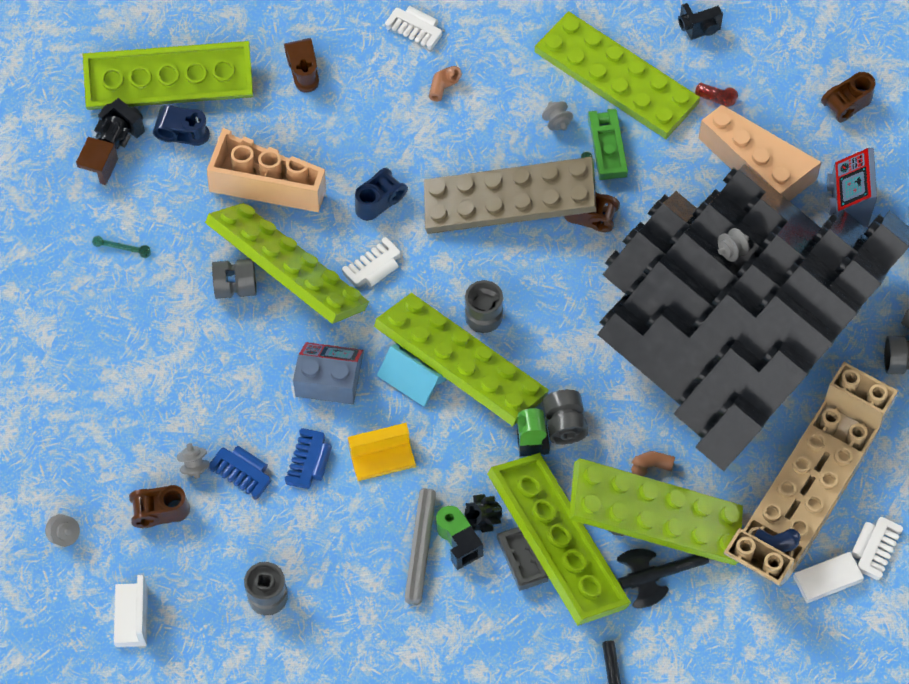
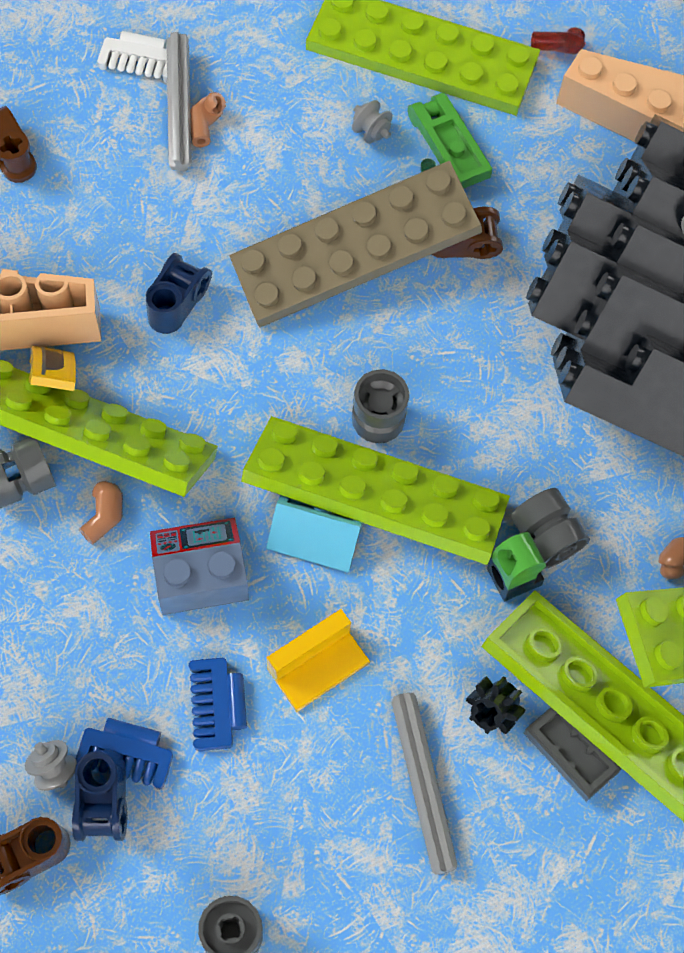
camera: 25 degrees left, 5 degrees up
white piece [342,237,400,287] -> none
leg [436,506,484,570] -> none
none -> yellow slope [29,345,76,391]
none -> dark blue piece [72,749,128,841]
none -> nougat arm [79,481,123,545]
none -> light grey axle [166,32,192,172]

